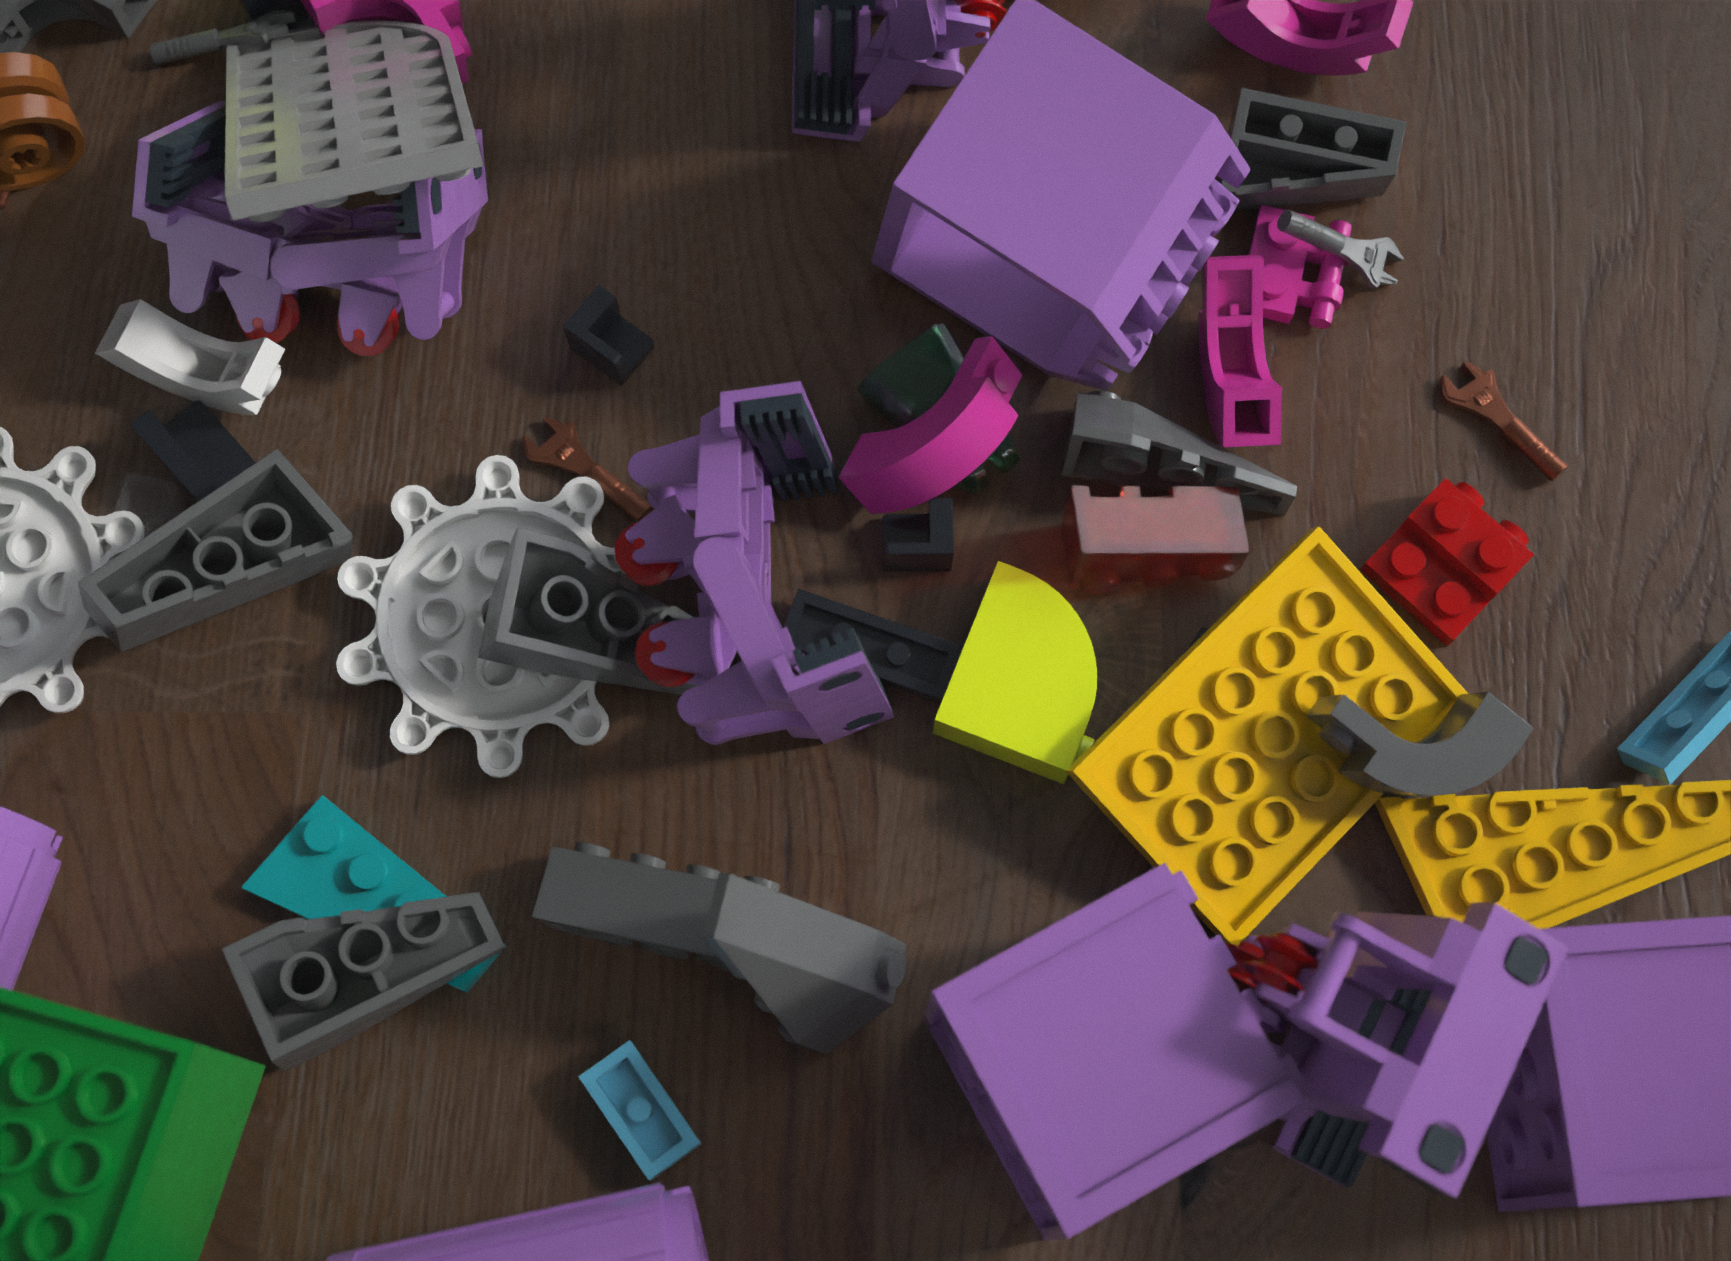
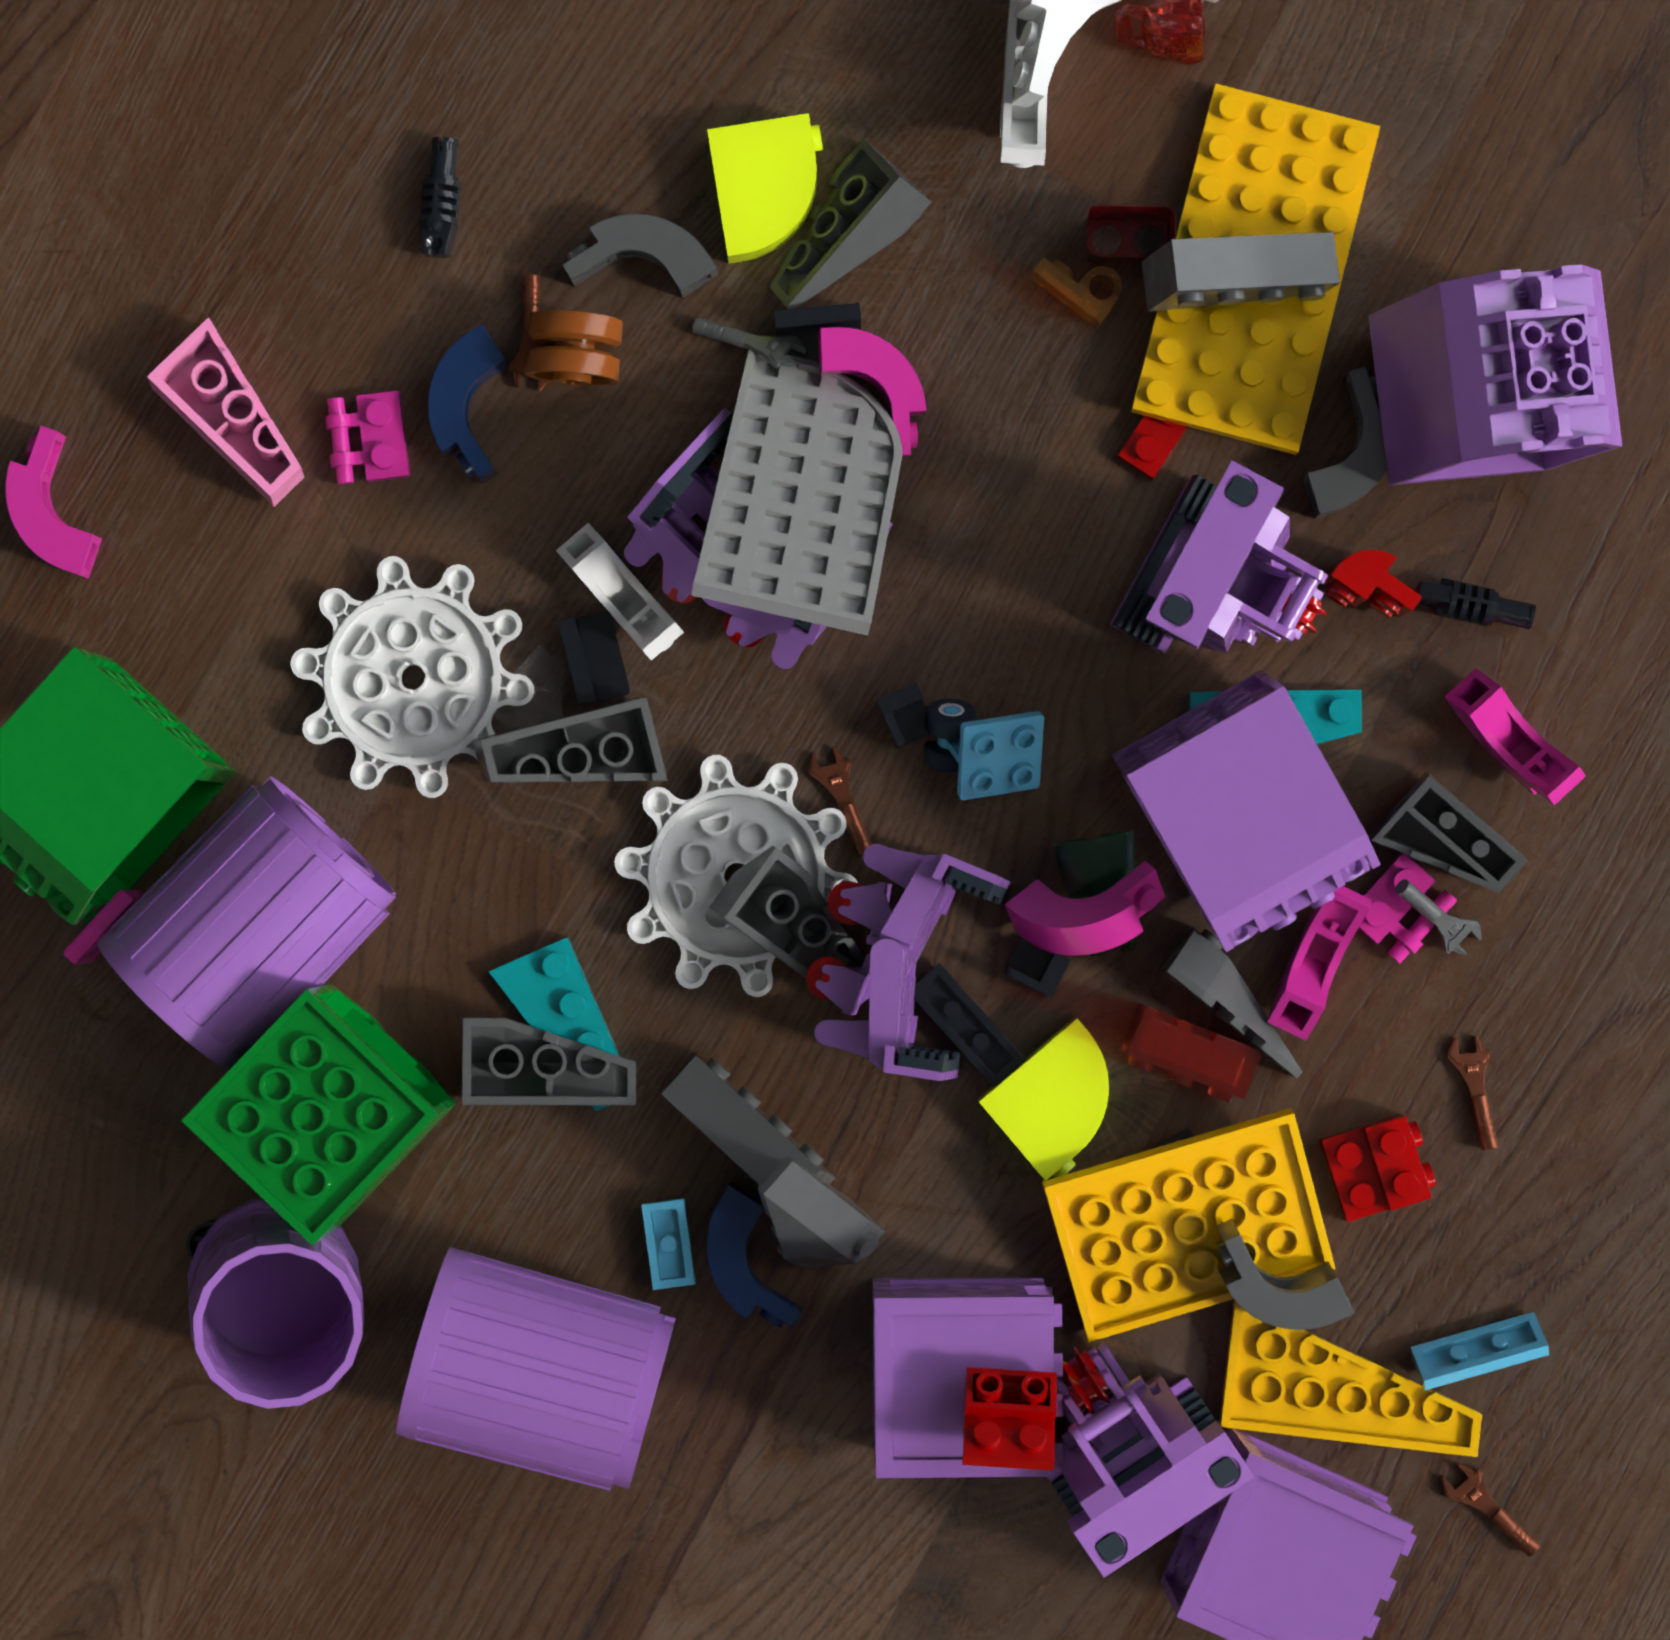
camera: 30 degrees right, 15 degrees up
none -> dark blue arch [707,1182,802,1328]
none -> medium azure plate [924,698,1044,800]
none -> red brick [962,1367,1057,1471]

